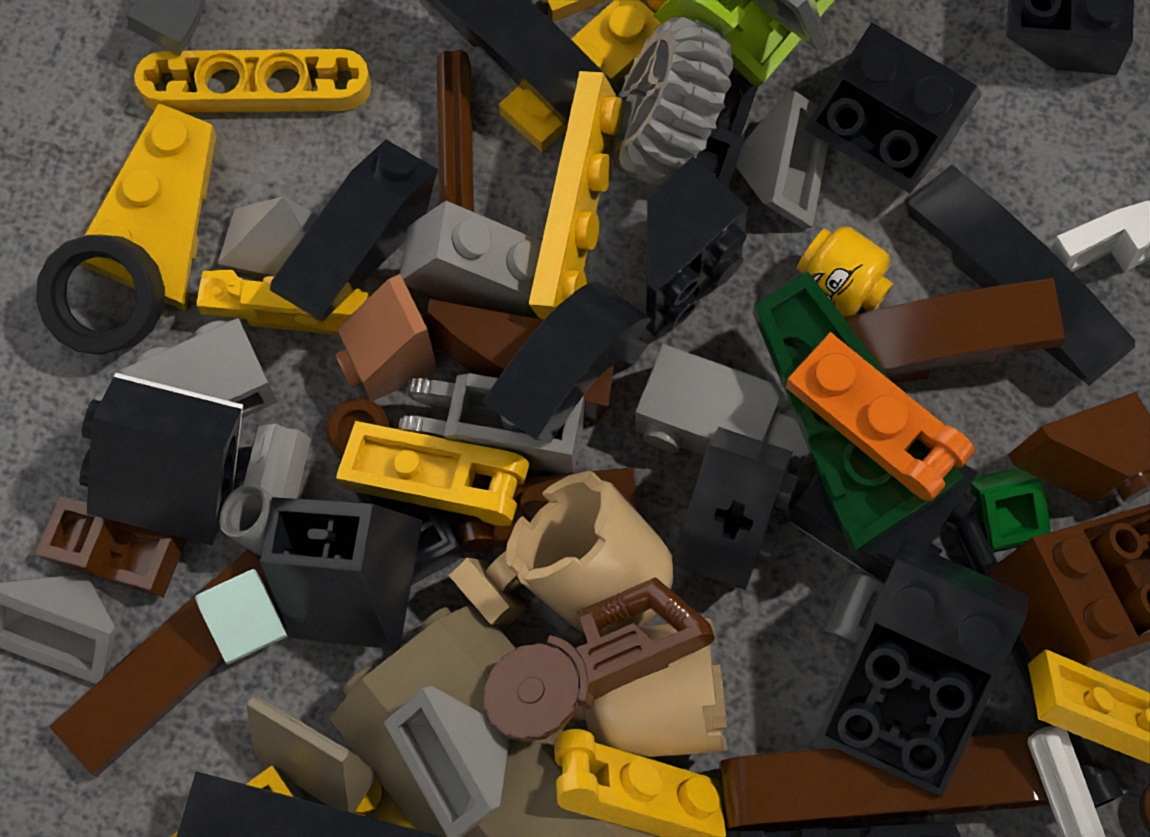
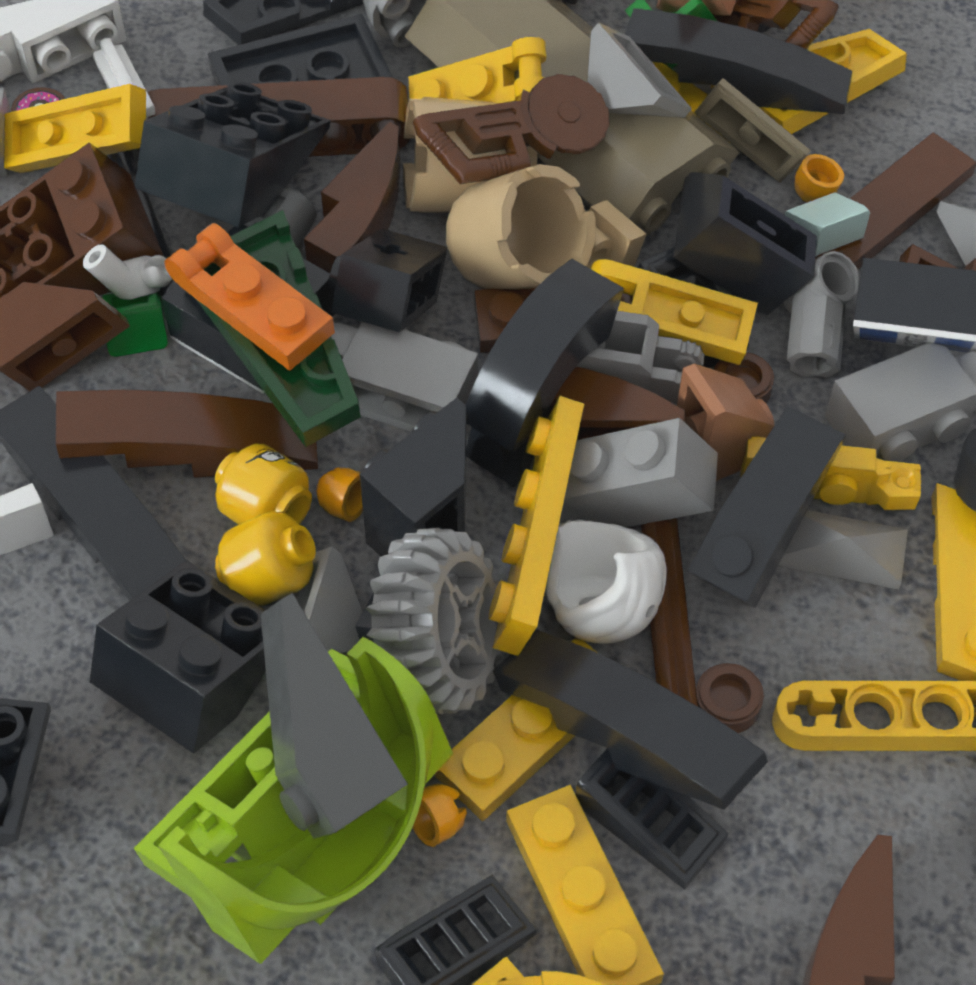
camera: 175 degrees right, 15 degrees down
none -> white arm [83,245,172,300]
none -> yellow head [215,511,316,606]
none -> reddish brown slope [304,122,401,273]
none -> light orange hinge [316,467,363,522]
none -> white piece [546,519,667,644]
none -> reddish brown tile [696,663,764,733]
none -> light orange hinge [794,154,844,203]

